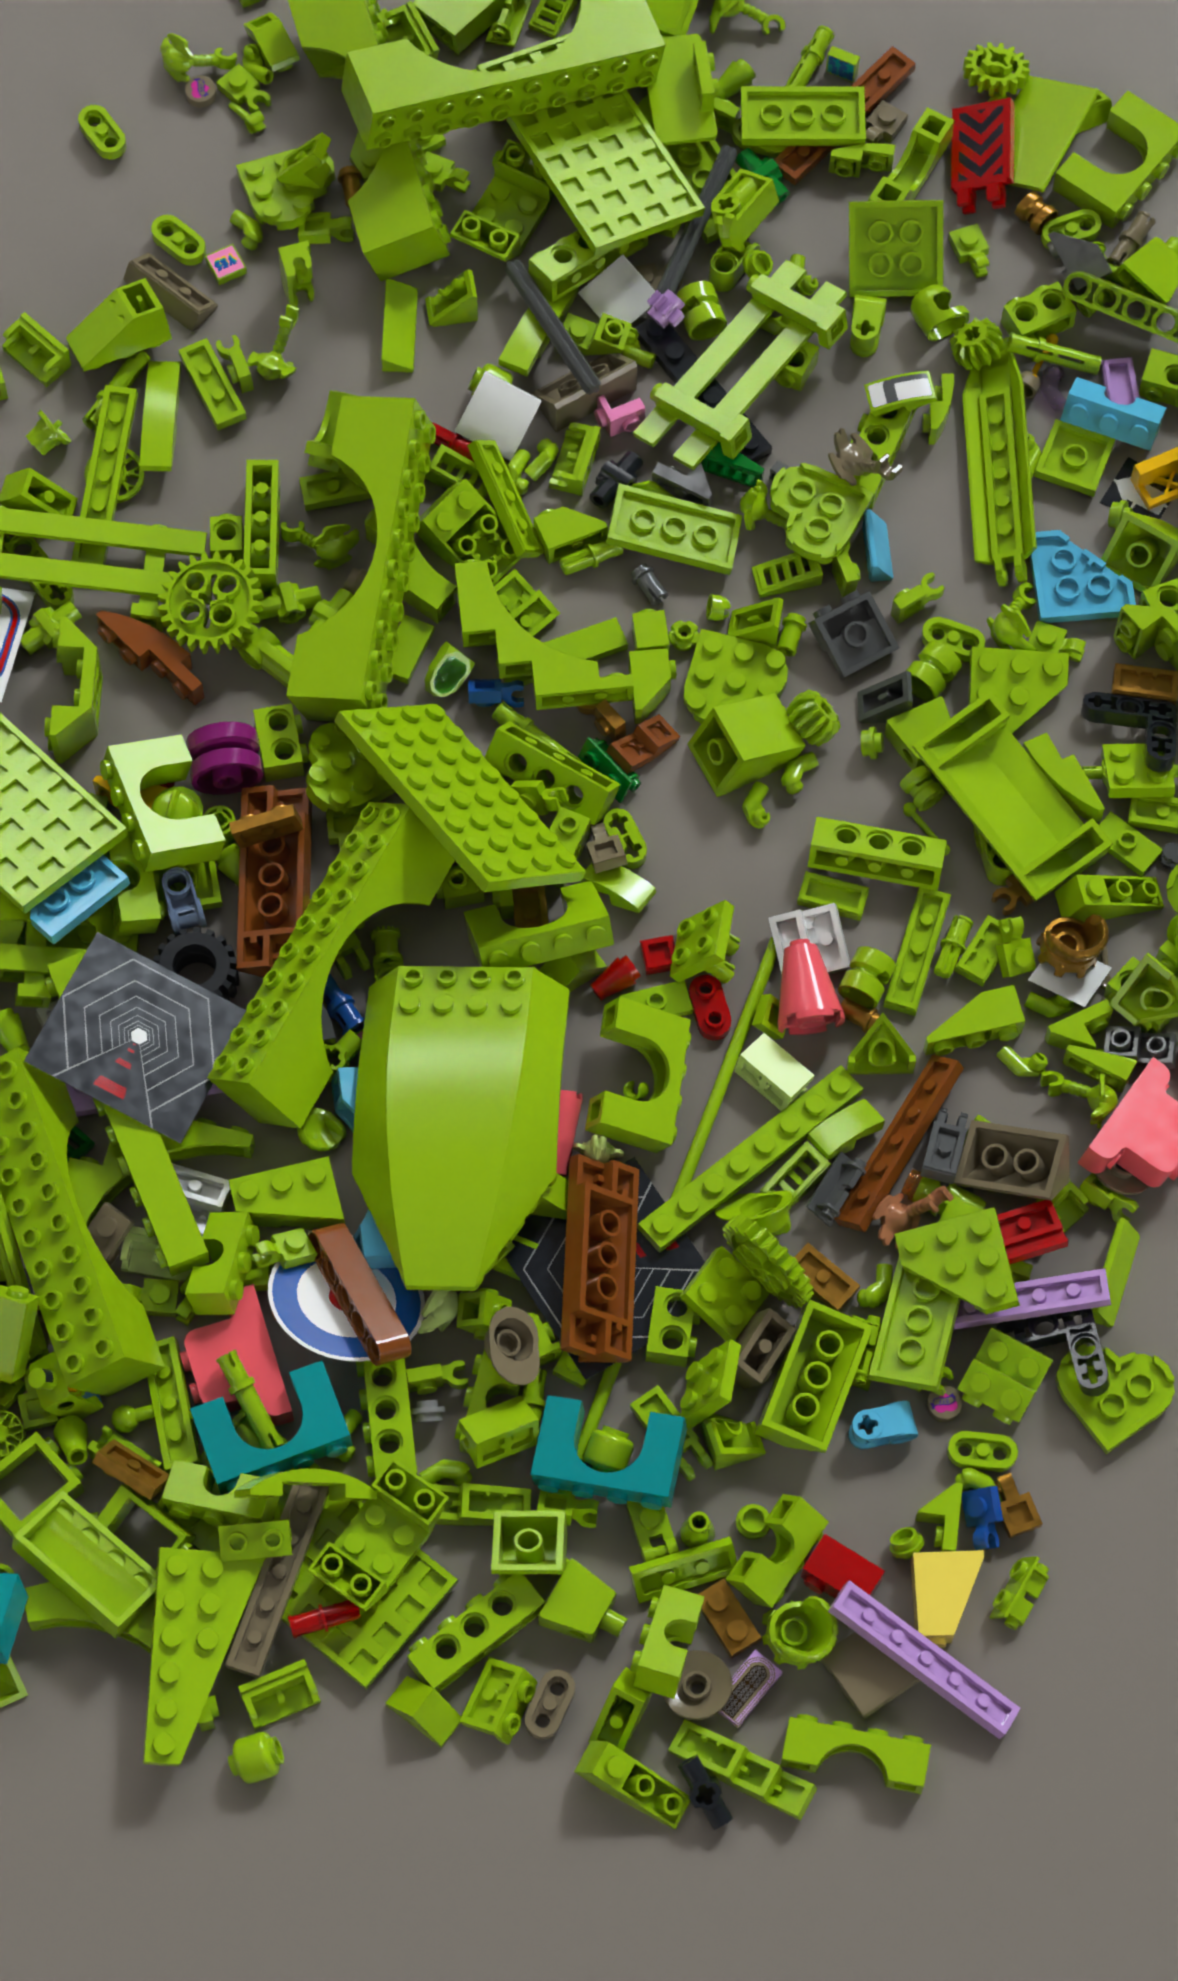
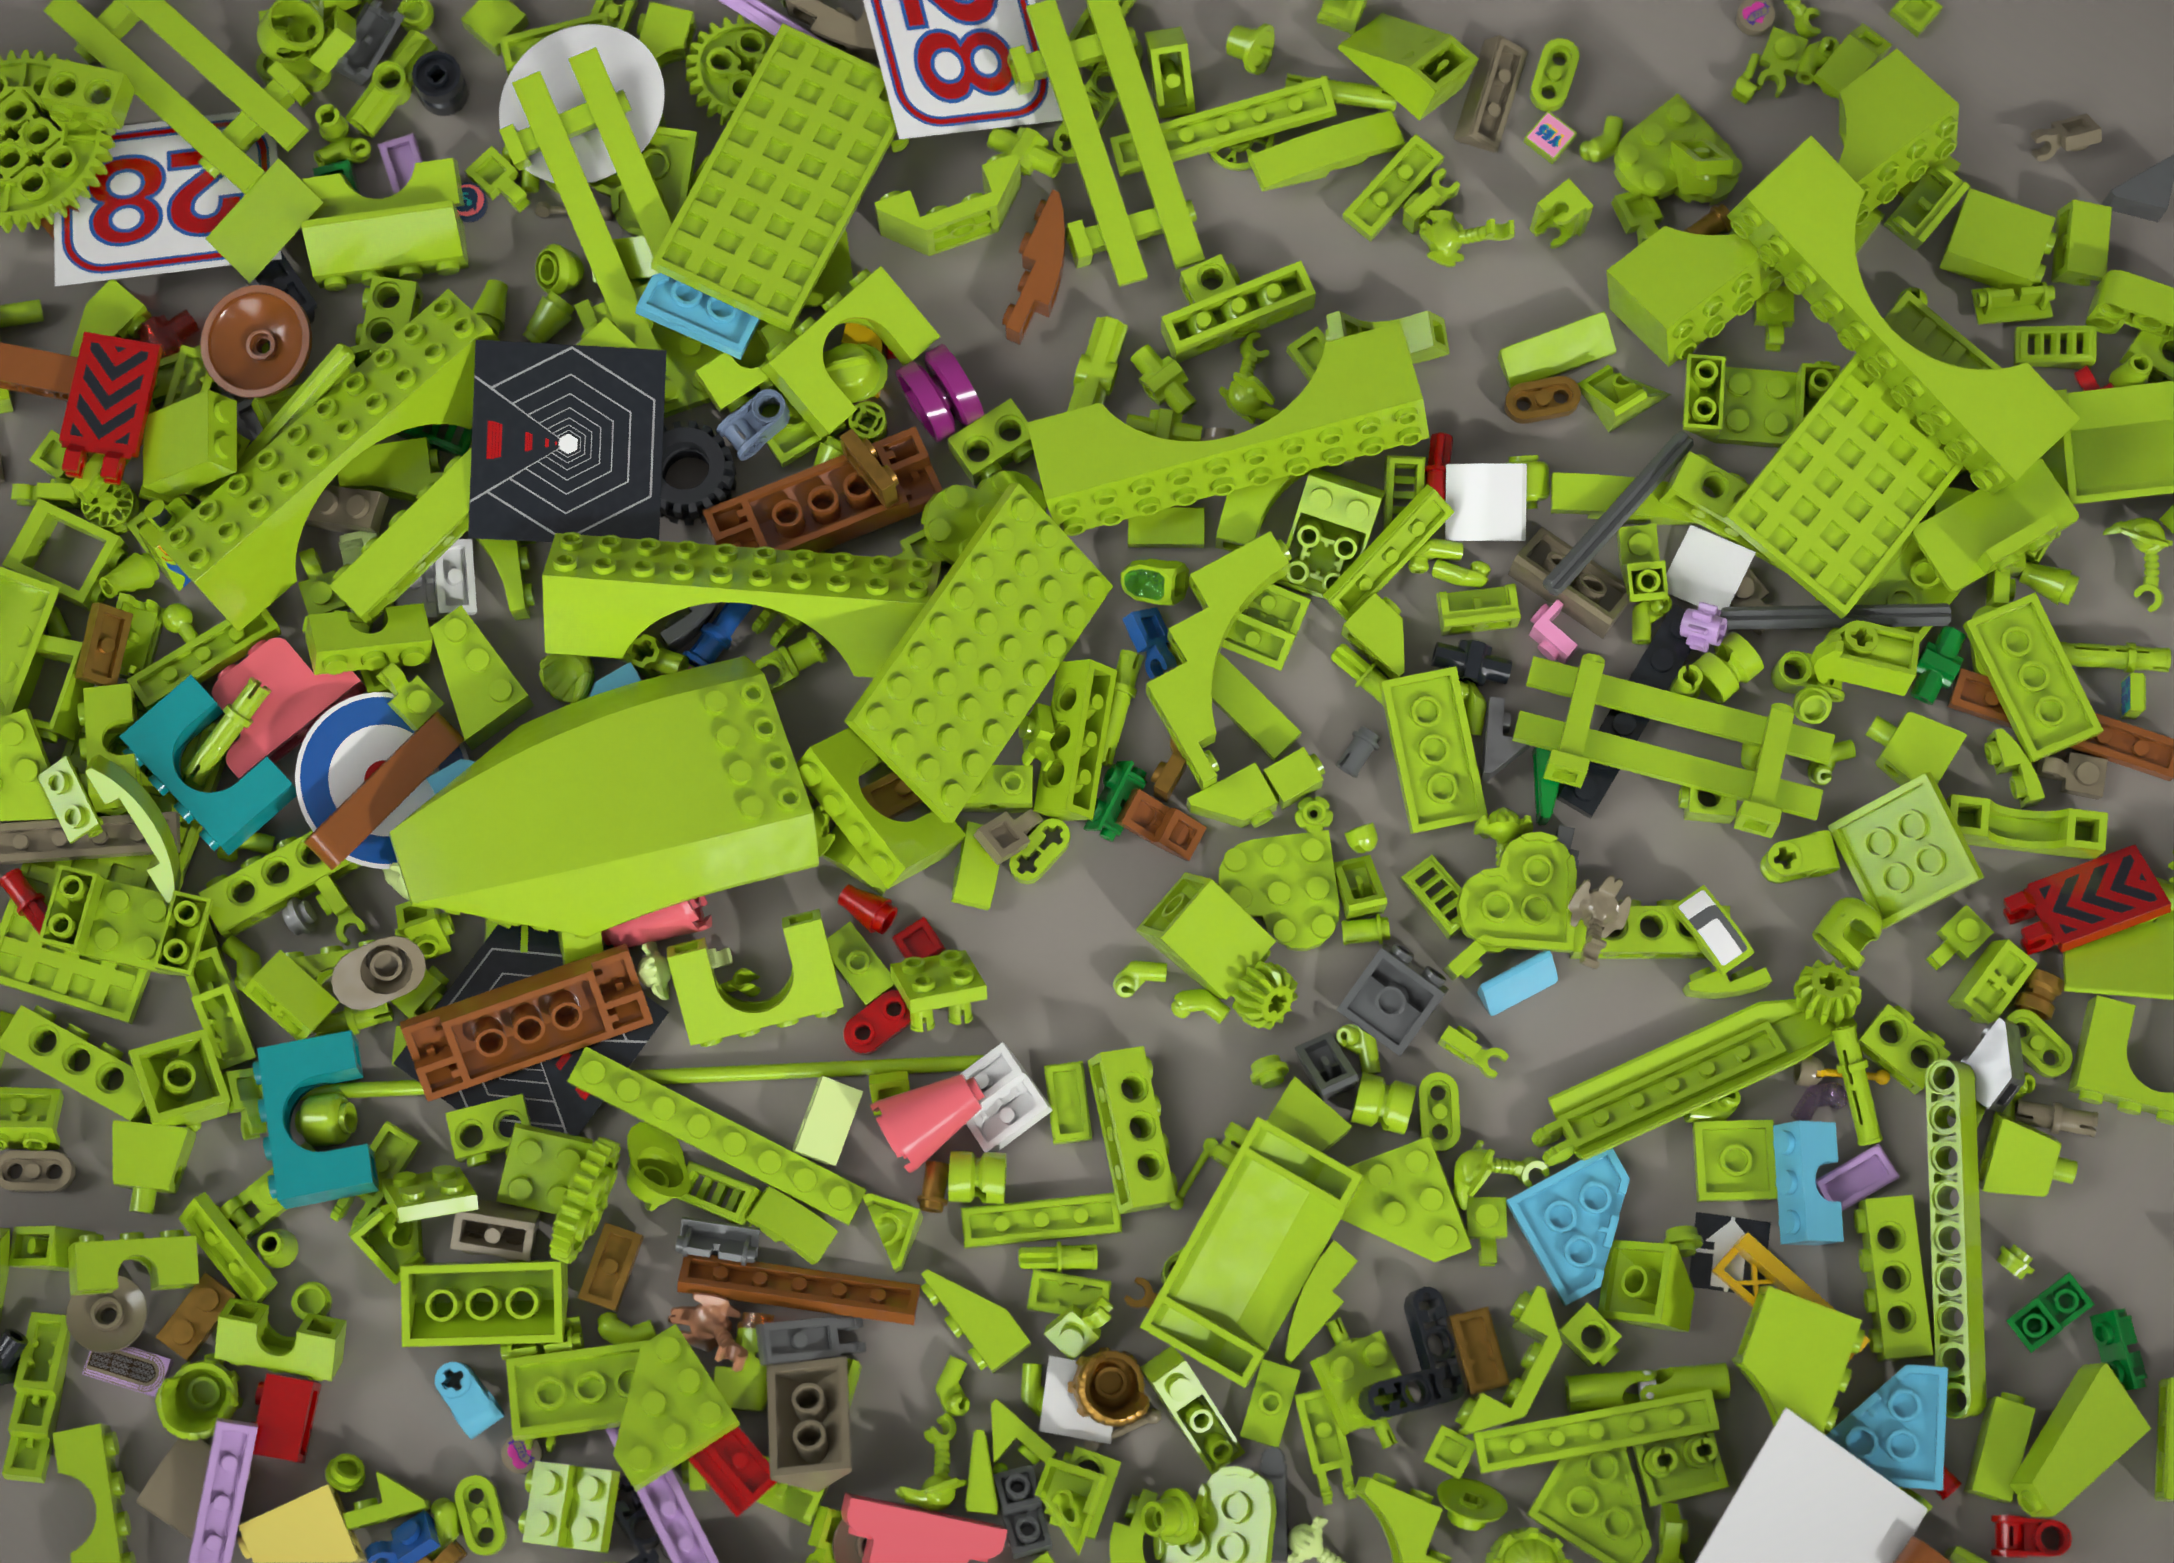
camera: 70 degrees right, 10 degrees up
lime gear [158,551,264,654] -> none
none -> lime arm [1336,1024,1381,1075]
none -> pearl gold plate [1504,376,1581,424]
none -> lime pin [1670,665,1703,698]
none -> lime torso [1865,711,1967,786]
none -> lime hinge [1947,939,2038,1024]

